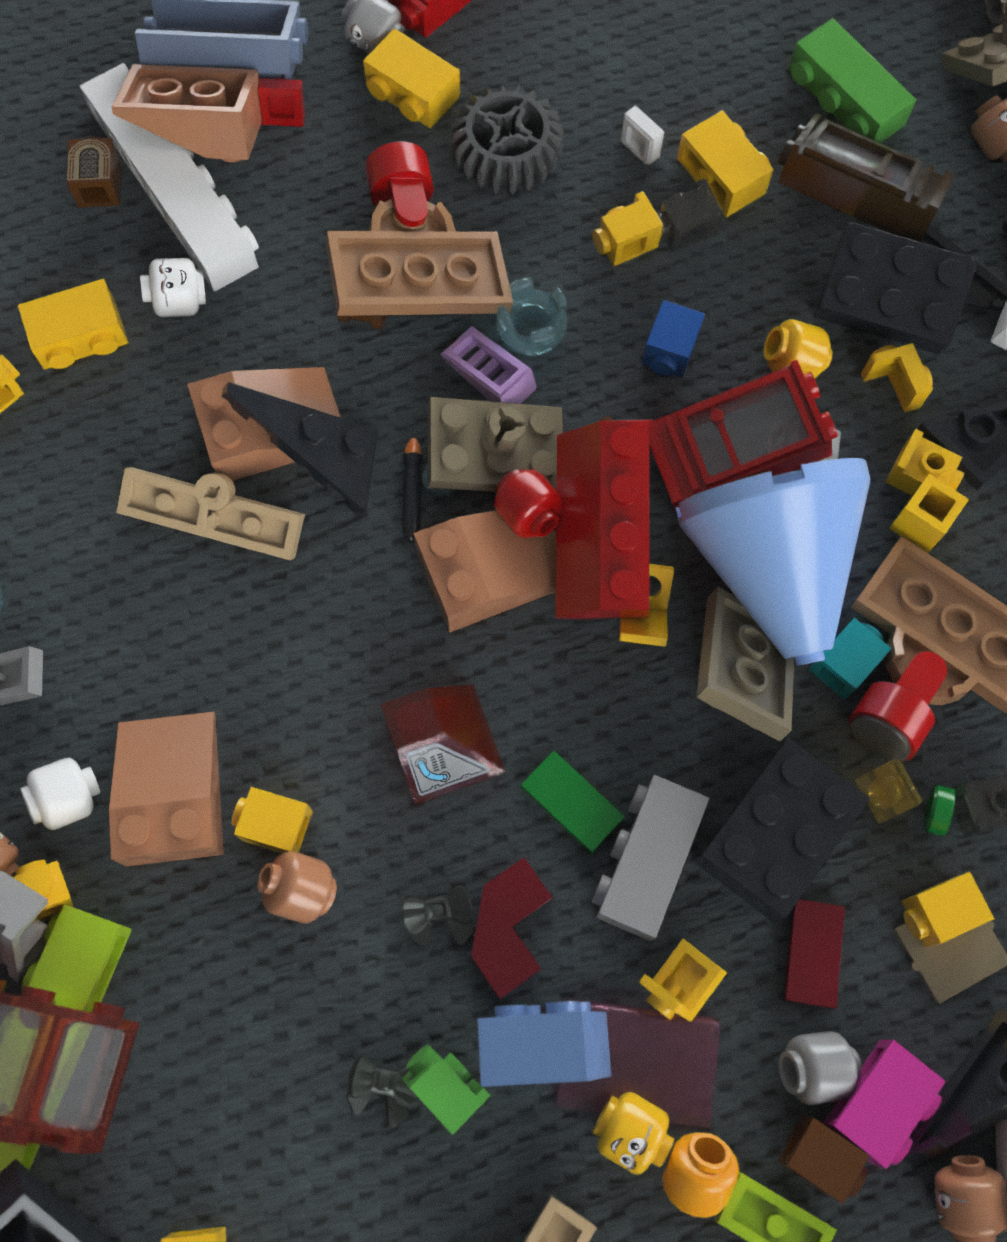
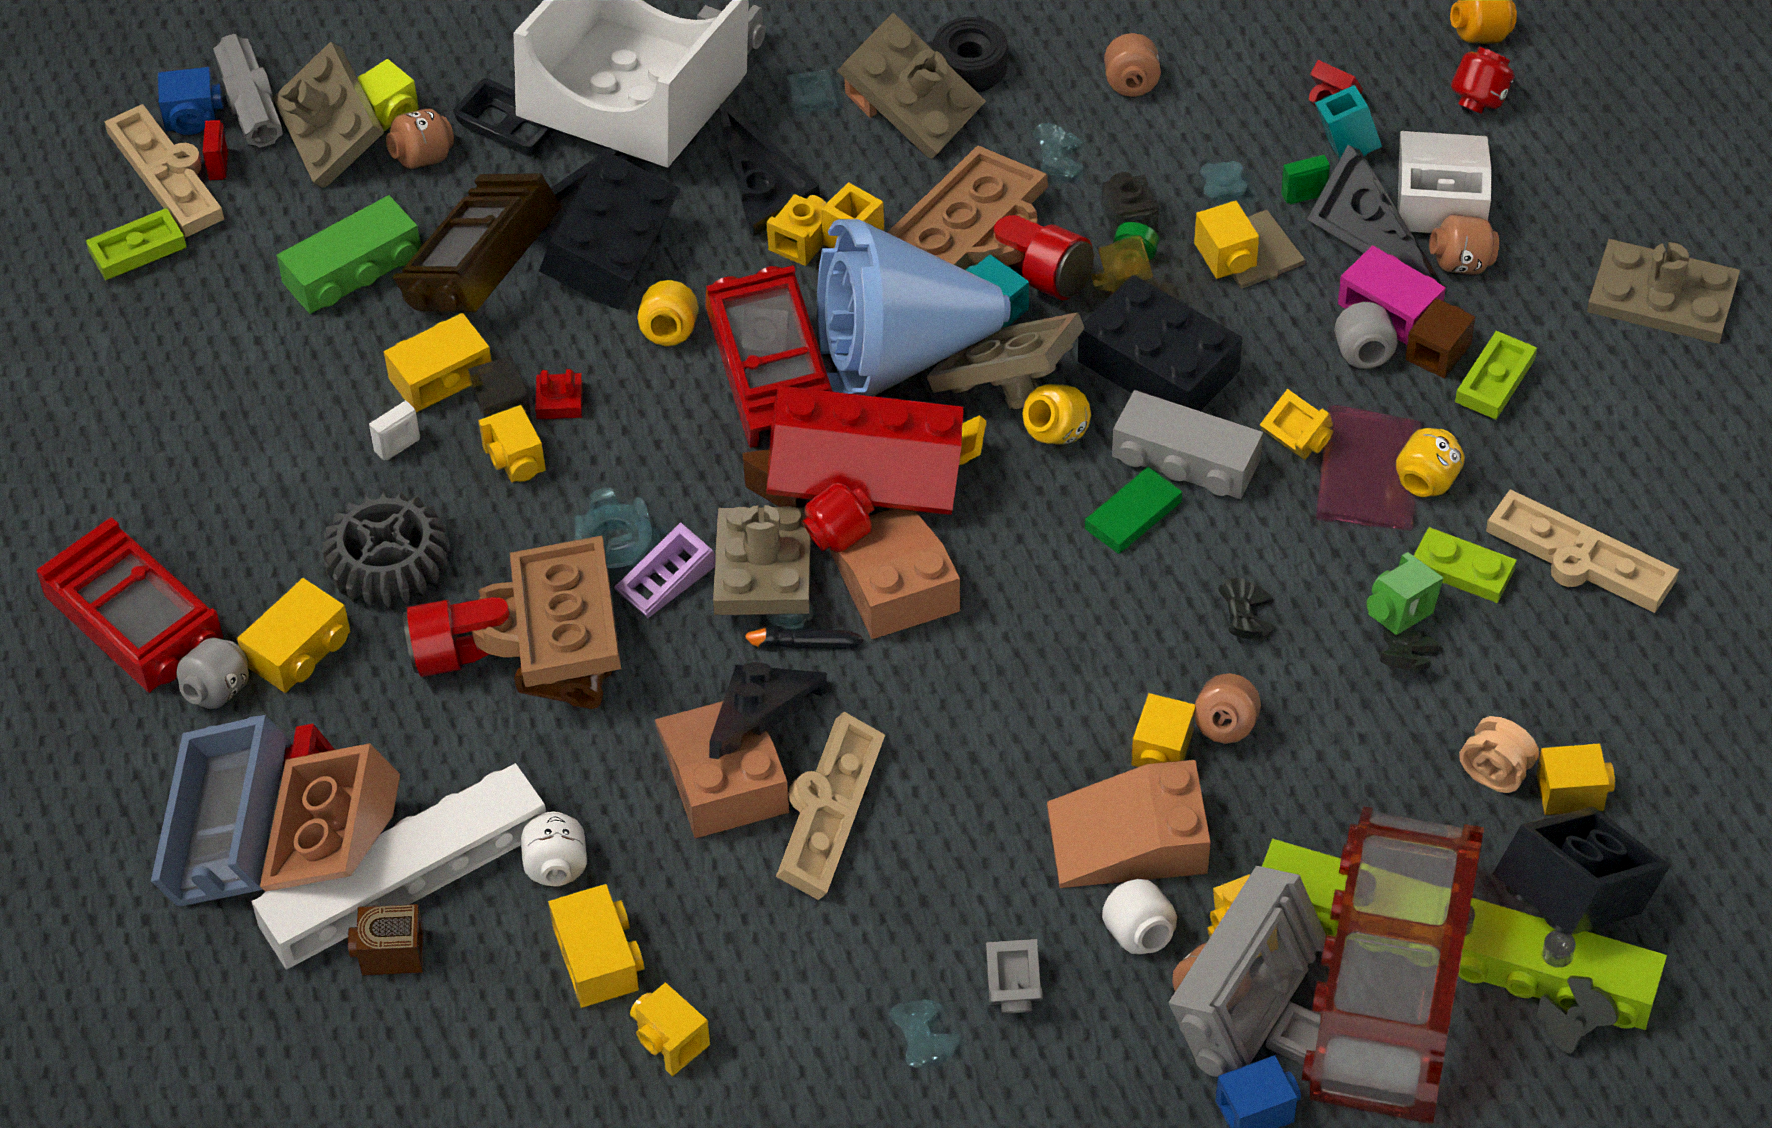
camera: 85 degrees left, 20 degrees down
clear red slope [380,685,506,806] -> none
dark red tile [471,857,553,1000] -> none
medium blue brick [478,1001,611,1087] -> none
blue brick [642,300,705,378] -> none
light orange head [662,1132,739,1218] -> none
dark red tile [782,899,845,1009] -> none
yellow bracket [861,343,933,413] -> none
none -> red tile [535,369,583,419]
none -> yellow head [1022,384,1091,444]
none -> lime plate [1413,527,1517,603]
none -> light nougat wheel [1459,716,1539,793]

